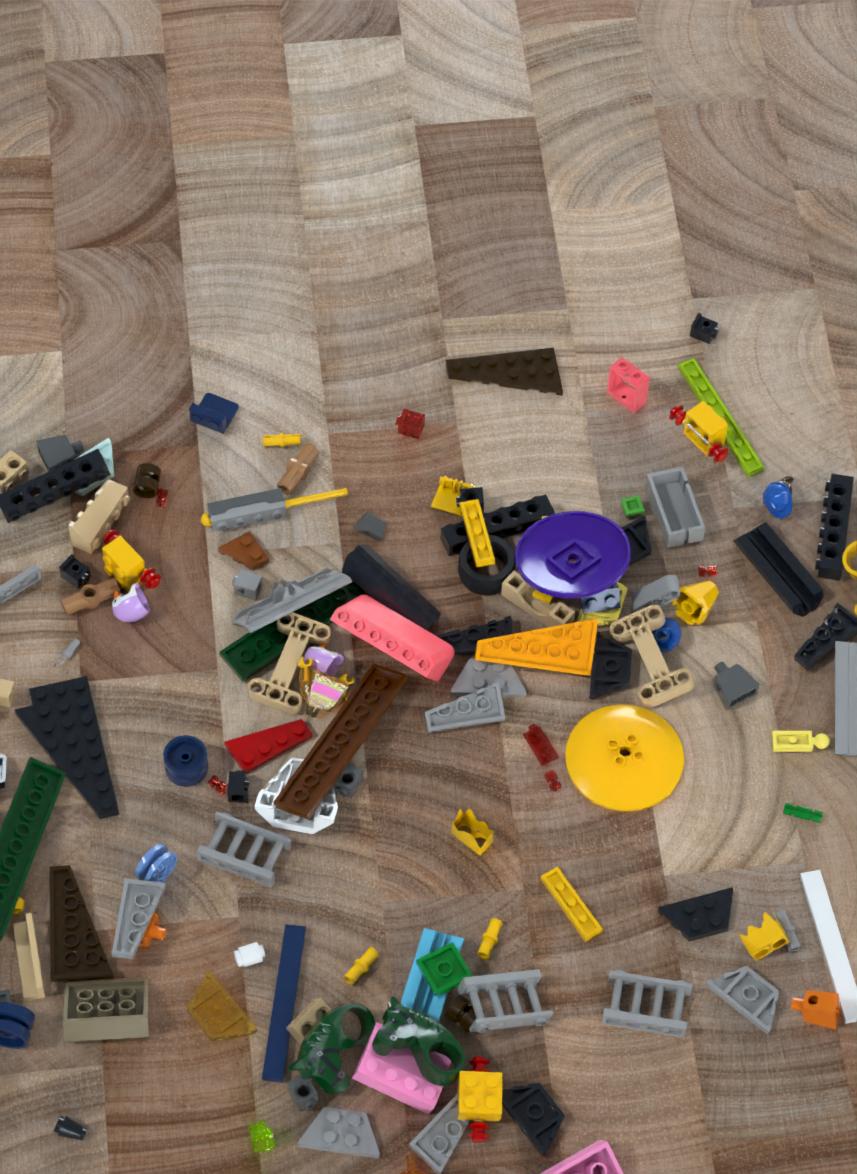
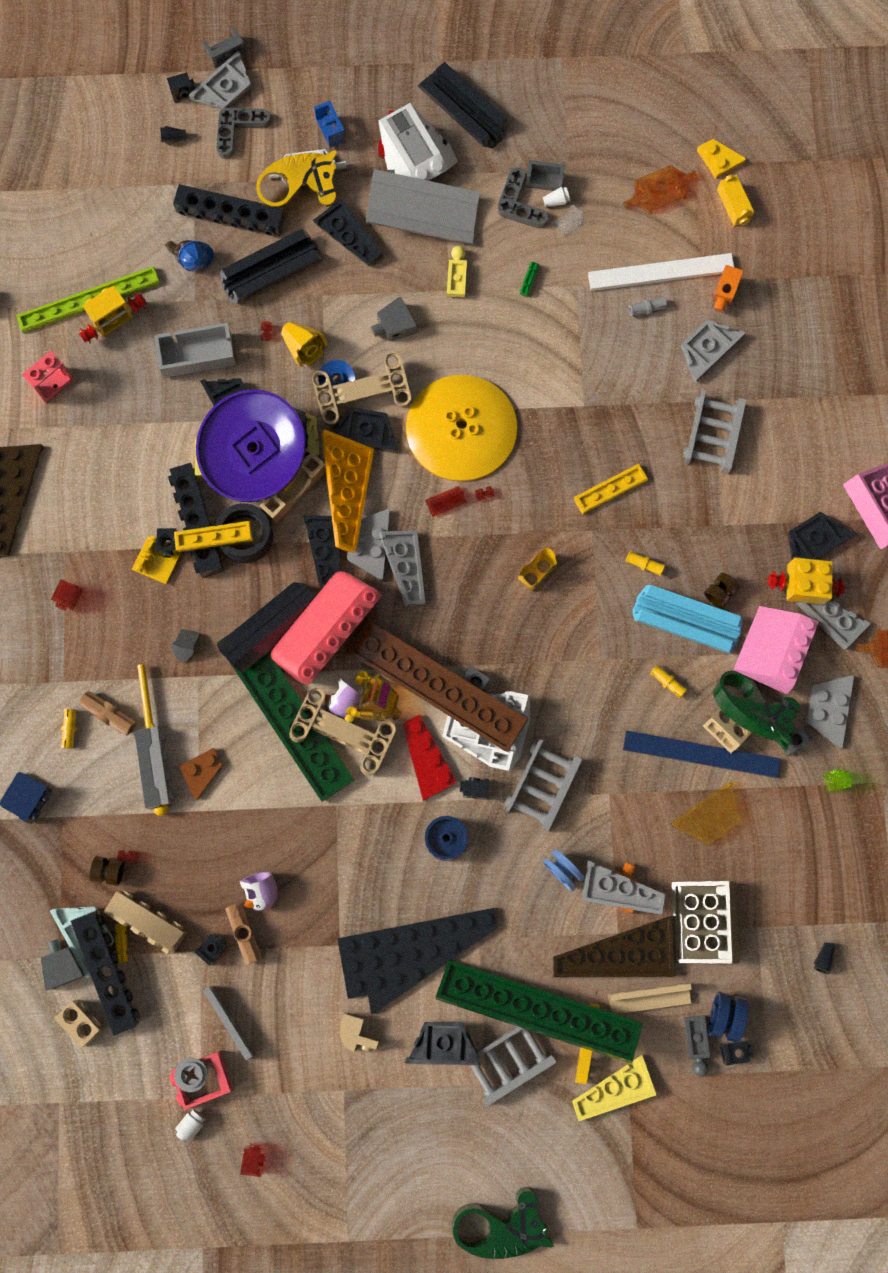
camera: 85 degrees left, 20 degrees up
light grey piece [54,639,81,668] -> none
yellow brick [102,530,161,593] -> none
clear red piece [208,775,228,795] -> none
light grey hinge [231,568,352,633] -> none
light grey brick [232,569,263,601] -> none
white brick [234,942,266,967] -> none
dark green animal [372,996,465,1086] -> none
green plate [416,942,473,997] -> none
light grey fence [457,969,553,1033] -> none
bright green plate [621,495,645,518] -> none
light grey beam [631,575,680,613] -> none
black wing [658,887,733,941] -> none
yellow piece [737,911,790,961] -> none
none -> yellow axle [115,923,128,963]

